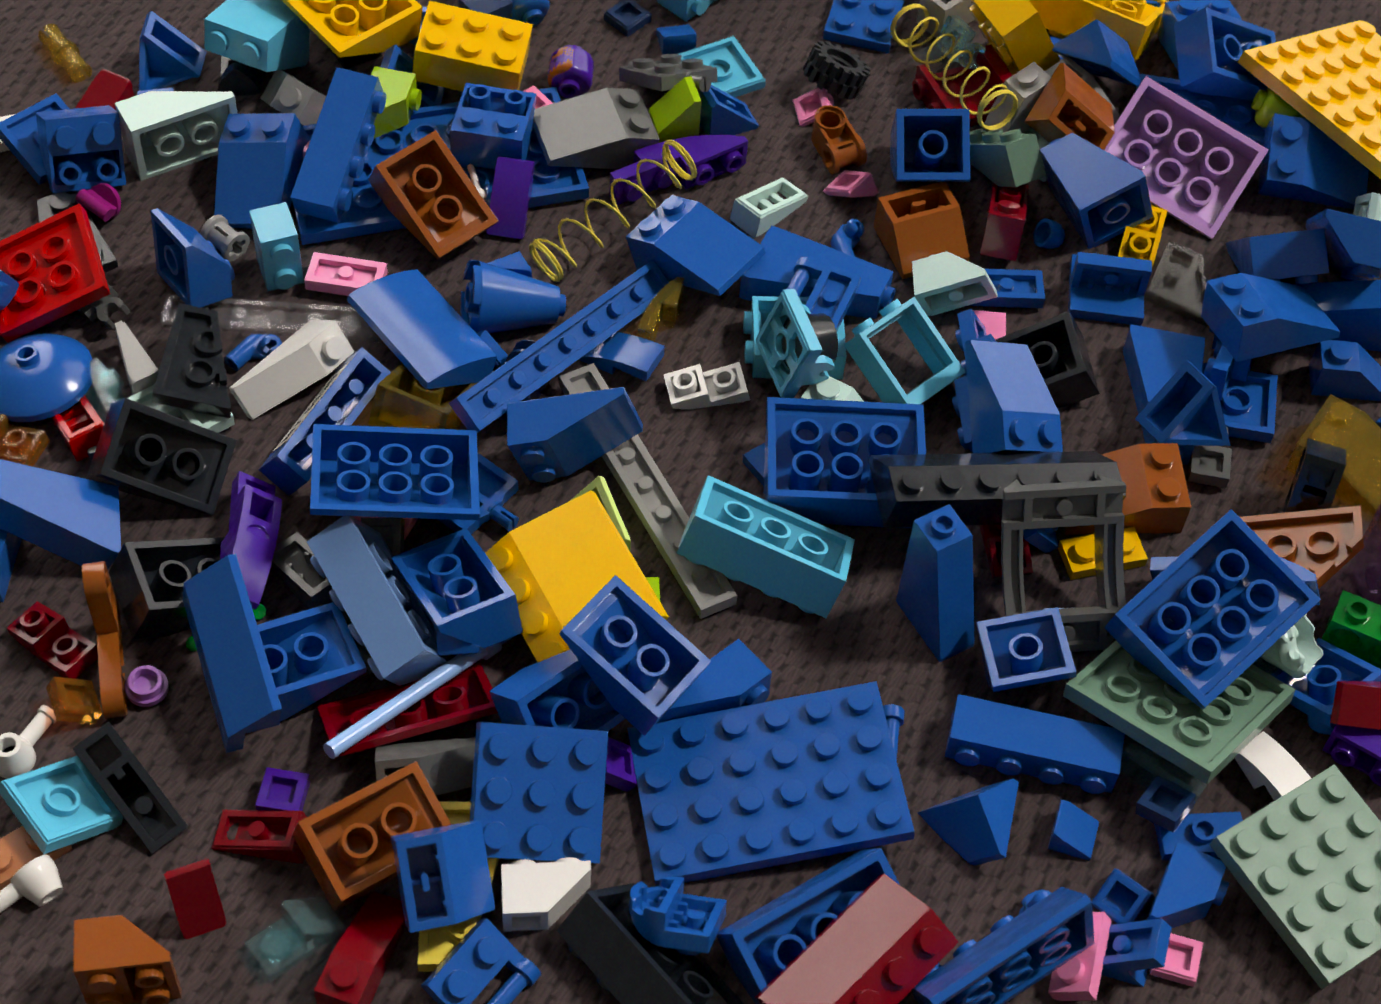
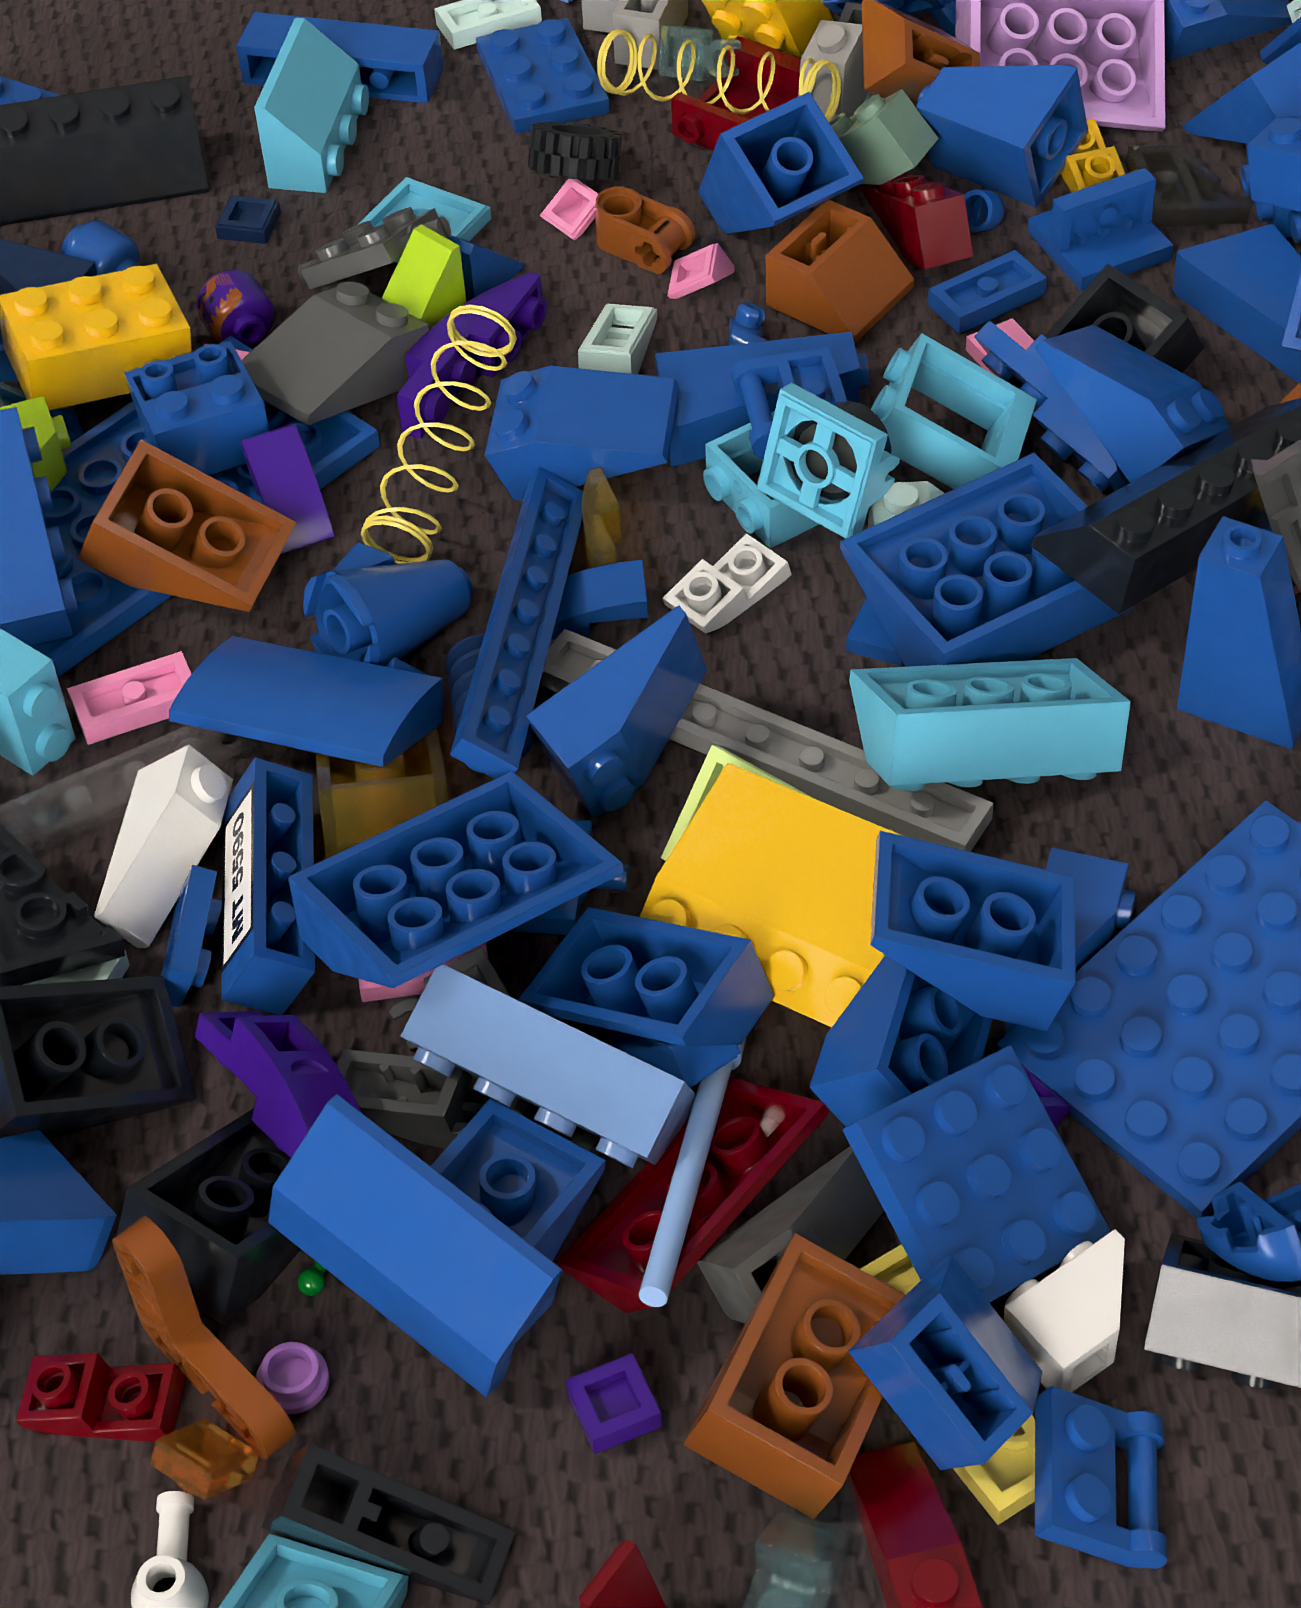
camera: 25 degrees left, 5 degrees down
dark red slope [212,809,307,864] -> none
blue arm [224,334,282,371] -> none
blue slope [656,24,697,55] -> none
light aqua slope [912,251,998,316] -> none
none -> blue plate [160,865,222,1007]

